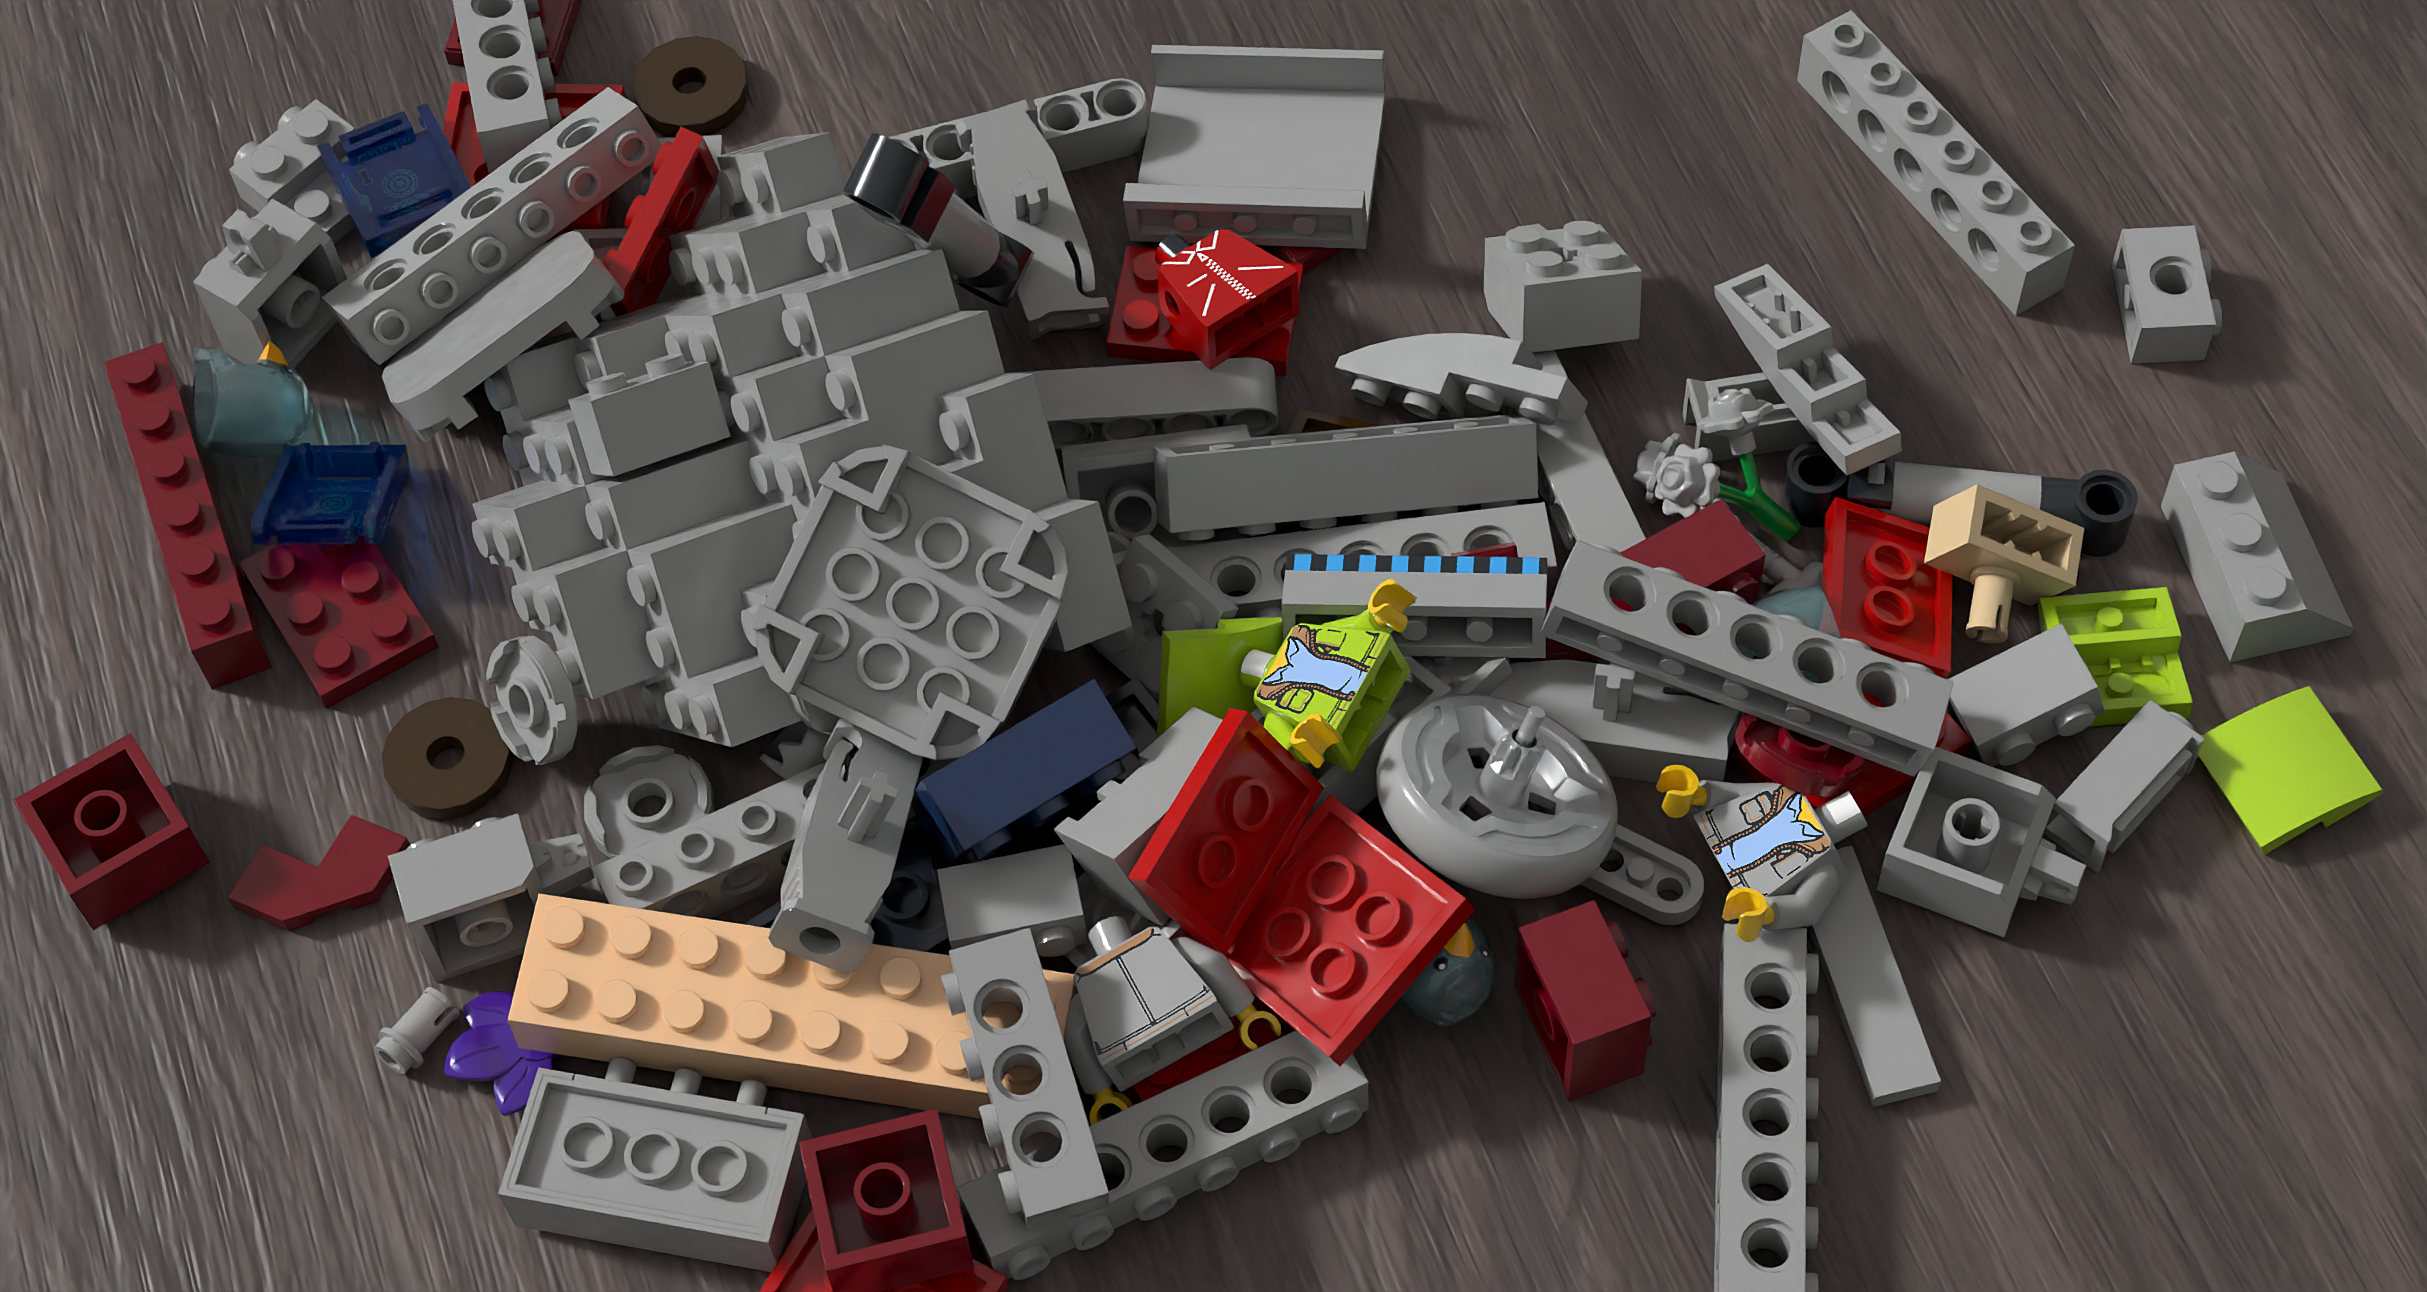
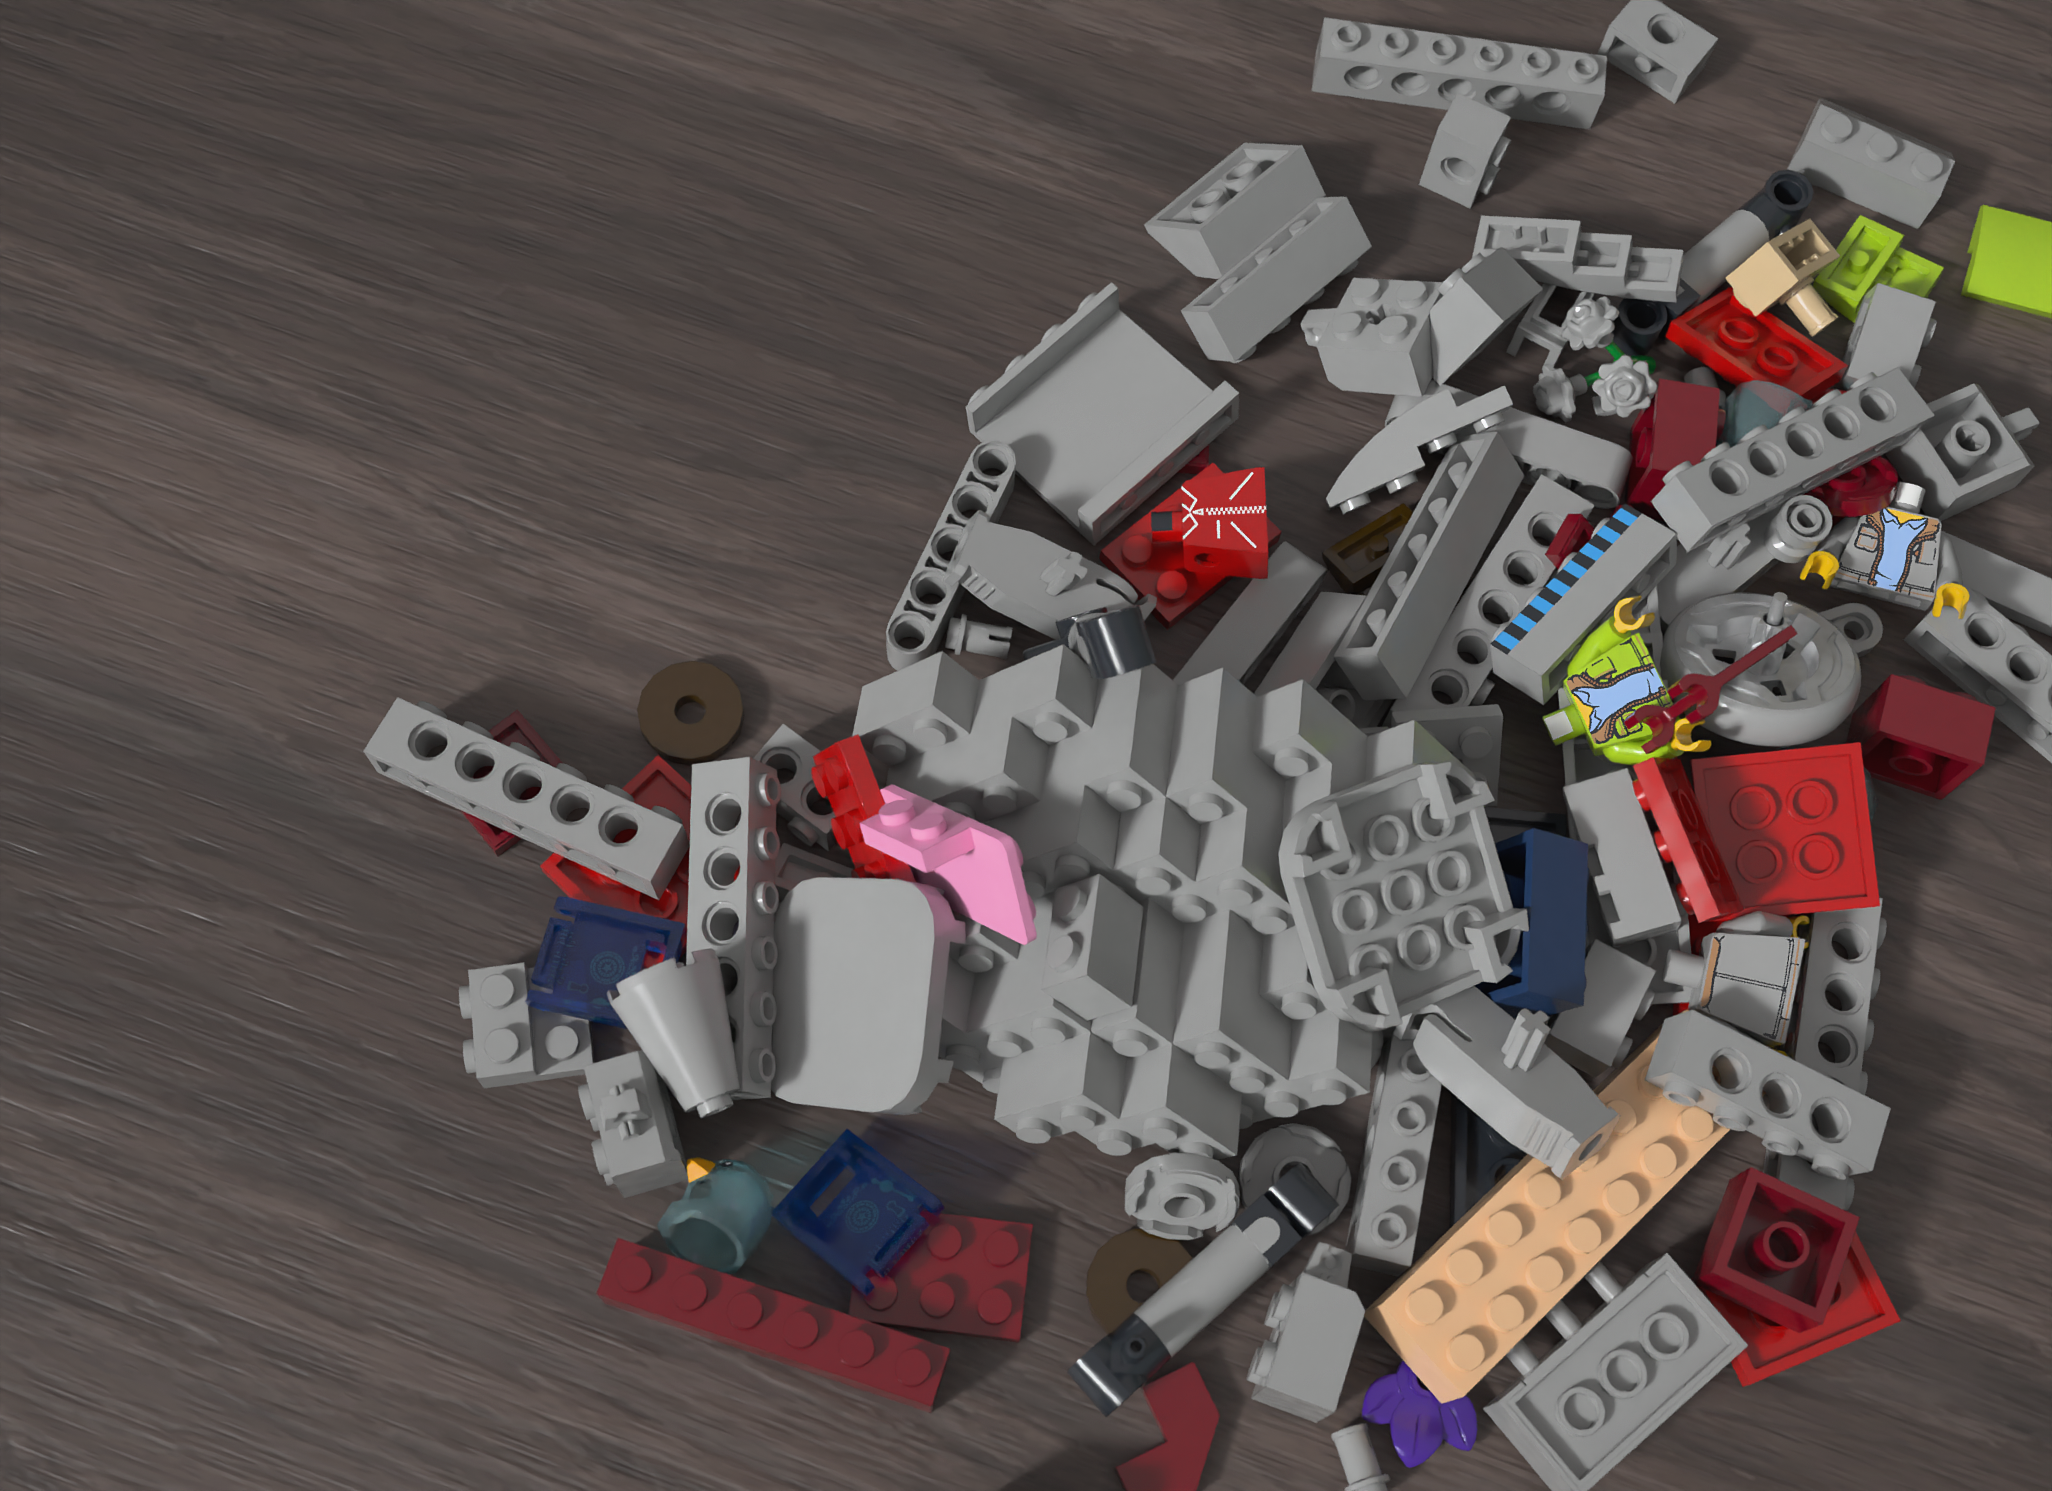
camera: 60 degrees left, 10 degrees up
lime slope [1157,617,1283,738] -> none
light grey window [2044,700,2205,873] -> none
none -> light grey cone [606,948,740,1118]
none -> bright pink bracket [860,784,1037,945]
none -> piece [1067,1162,1339,1417]
none -> light grey slope [1144,143,1326,279]
none -> light grey brick [1181,197,1372,363]
none -> light grey brick [1419,93,1511,208]
none -> light grey slope [1429,246,1543,386]
none -> dark red flag [1623,625,1798,754]
none -> light grey wheel [1764,495,1833,563]

